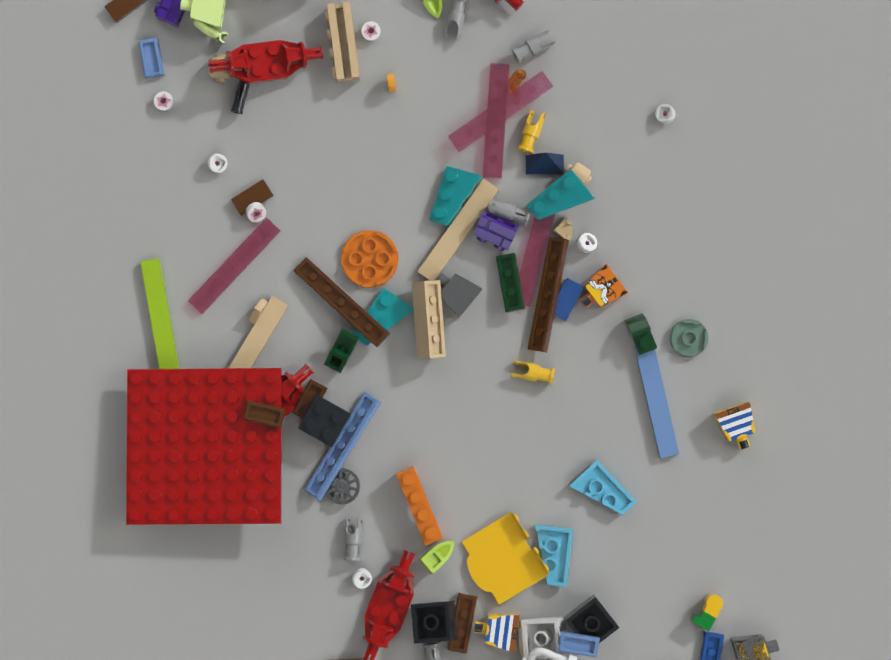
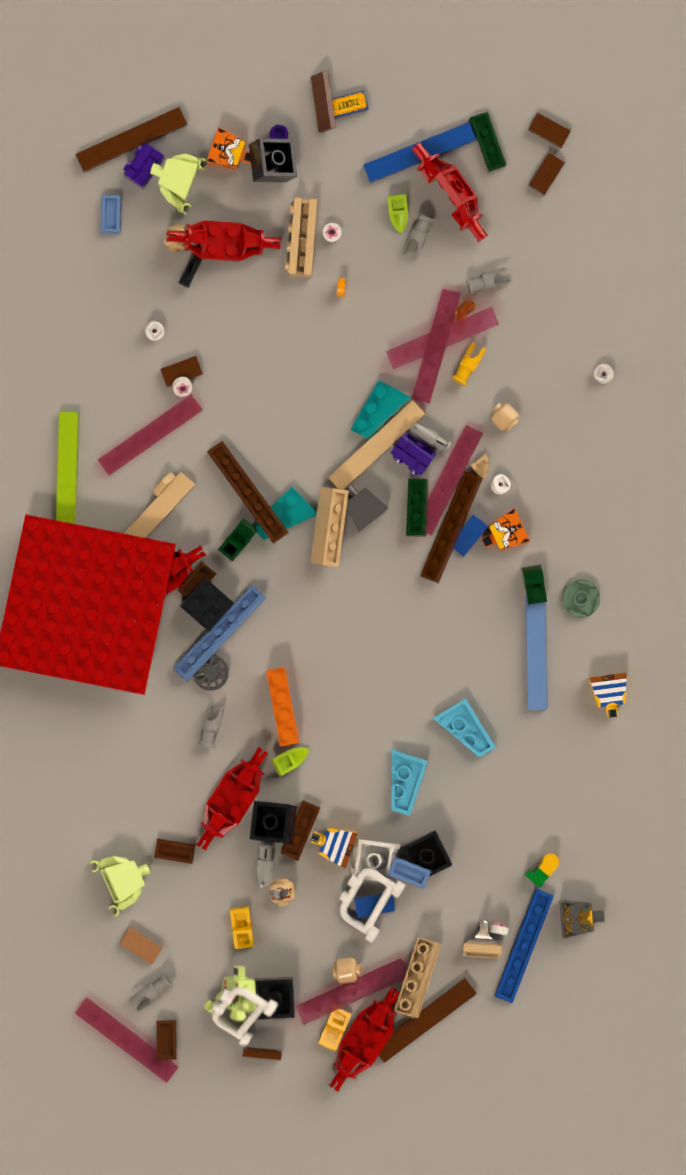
camera: 10 degrees right, 0 degrees up
white tile [154,91,174,111] -> none
reddish brown tile [243,400,286,428] -> none
orange tile [341,230,398,288] -> none
white tile [352,568,372,589] -> none
yellow piece [462,512,549,605] -> none
yellow piece [510,361,555,385] -> none
dark blue slope [526,152,564,175] -> none
teal wing [526,168,595,220] -> none

